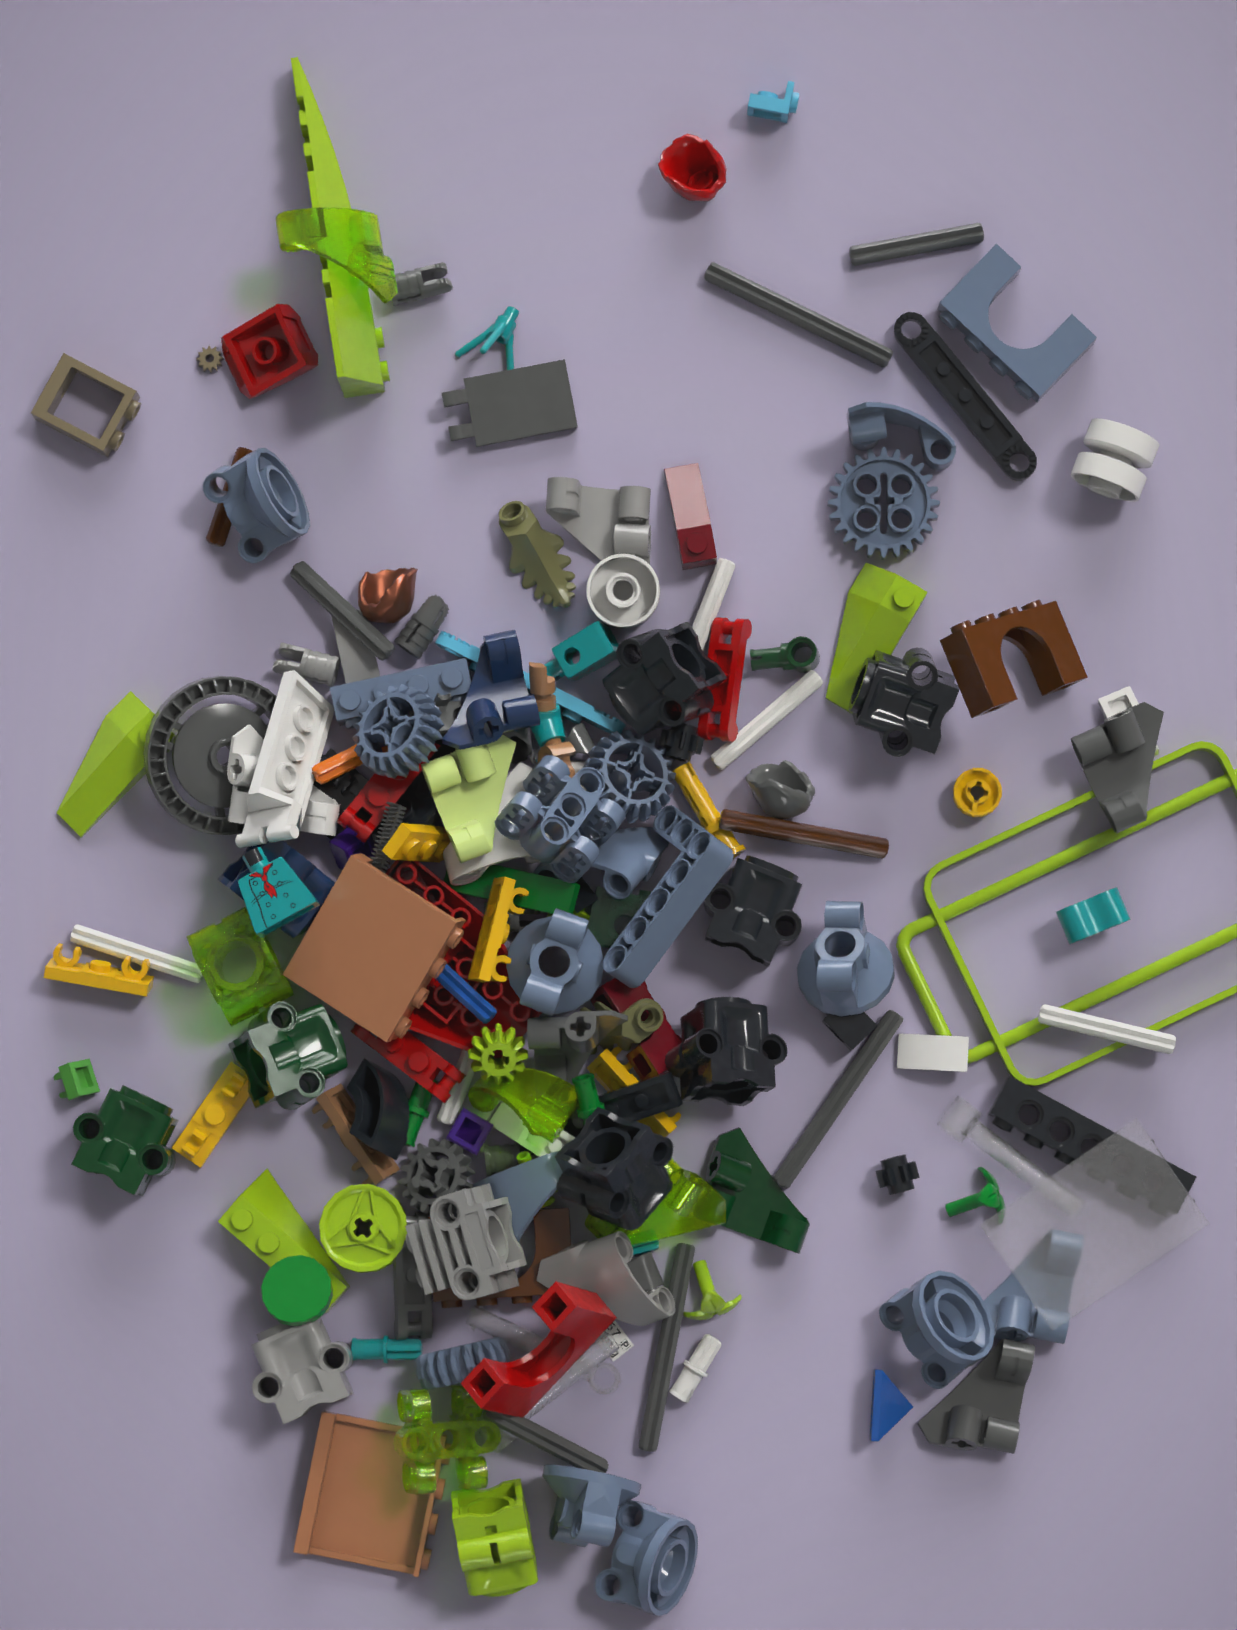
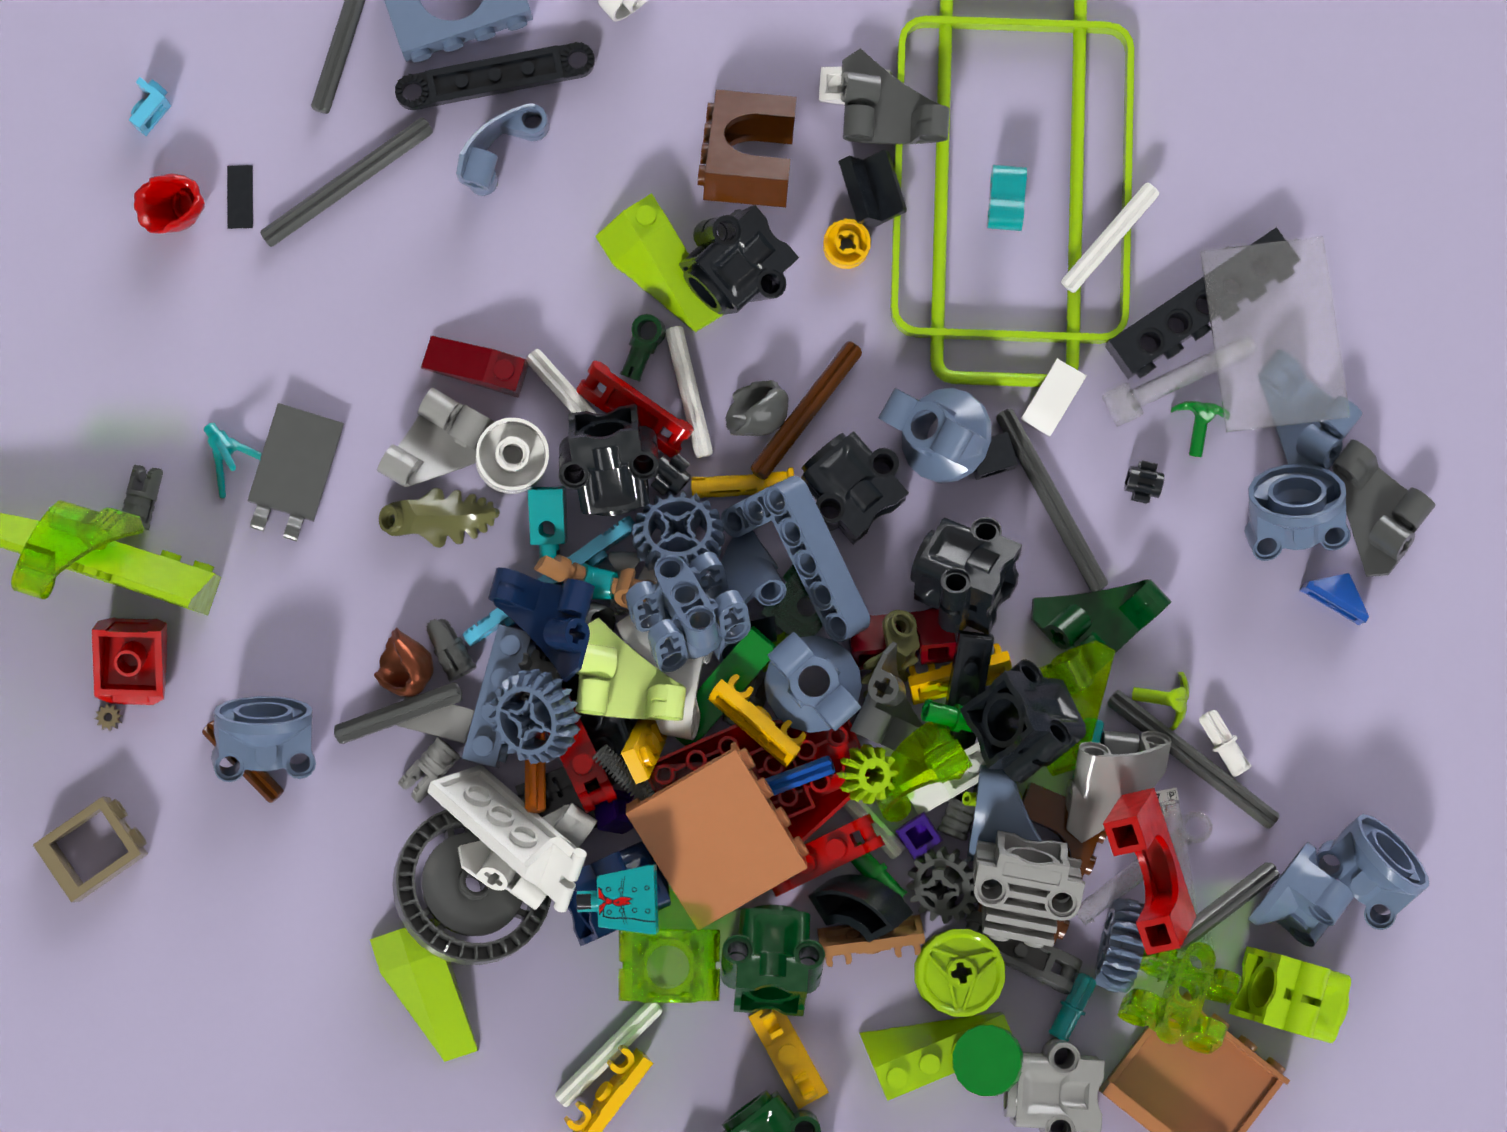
camera: 70 degrees left, 0 degrees up
sand blue gear [827,447,940,560] -> none
none -> black sticker [227,165,253,229]
none -> black panel [838,150,907,228]

